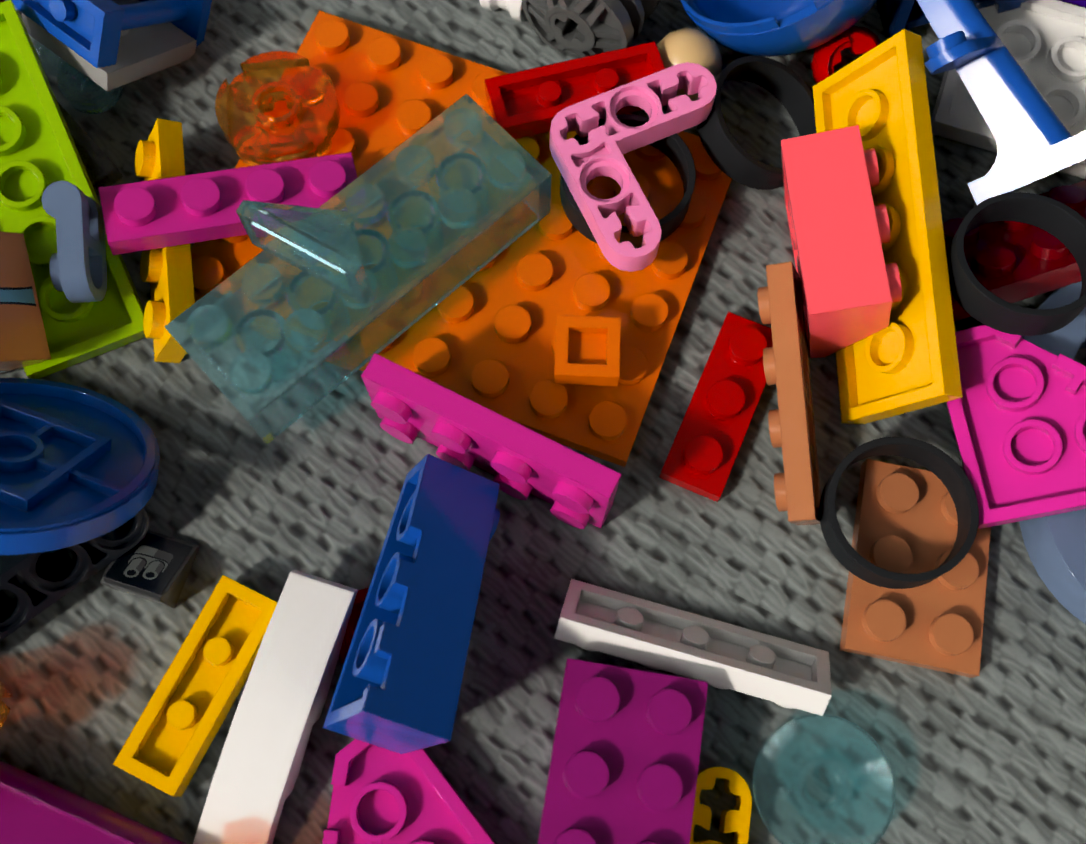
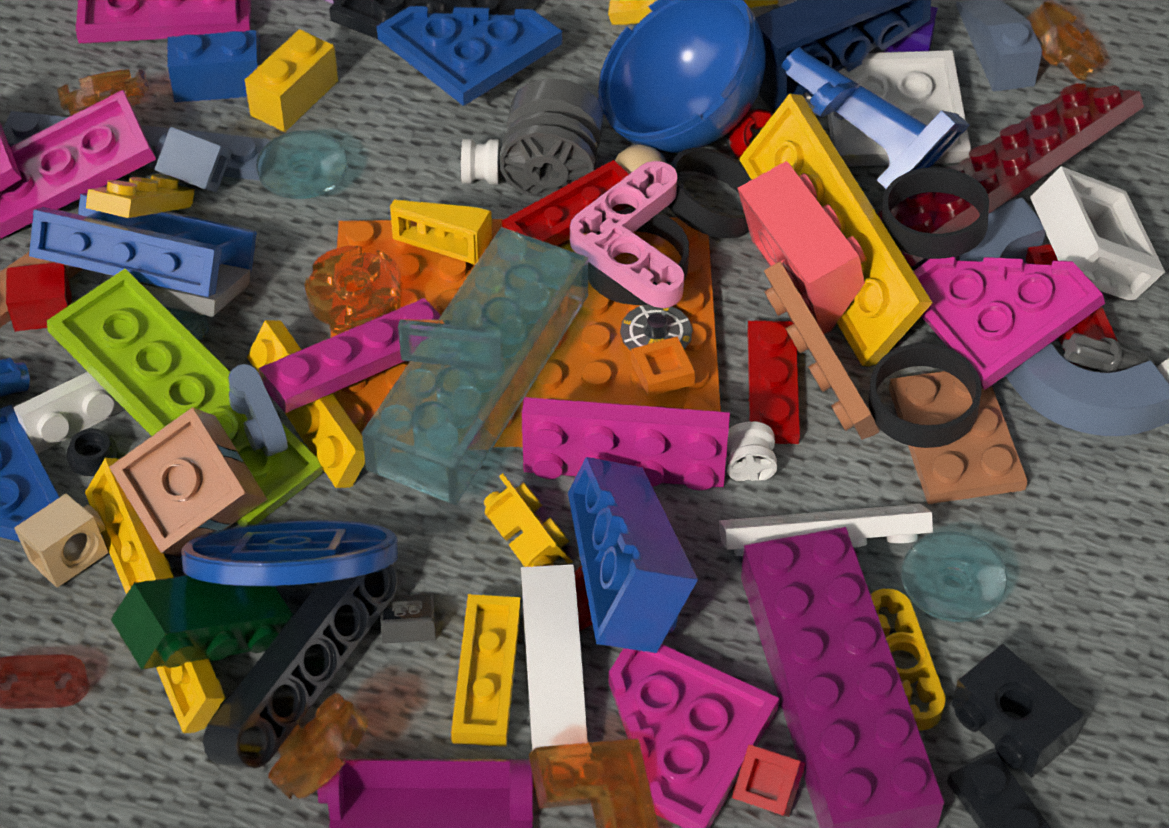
camera: 20 degrees left, 20 degrees down
none -> yellow slope [390,200,492,265]
none -> yellow hinge [484,473,573,567]
none -> piece [620,304,692,351]
none -> white wheel [726,421,777,481]

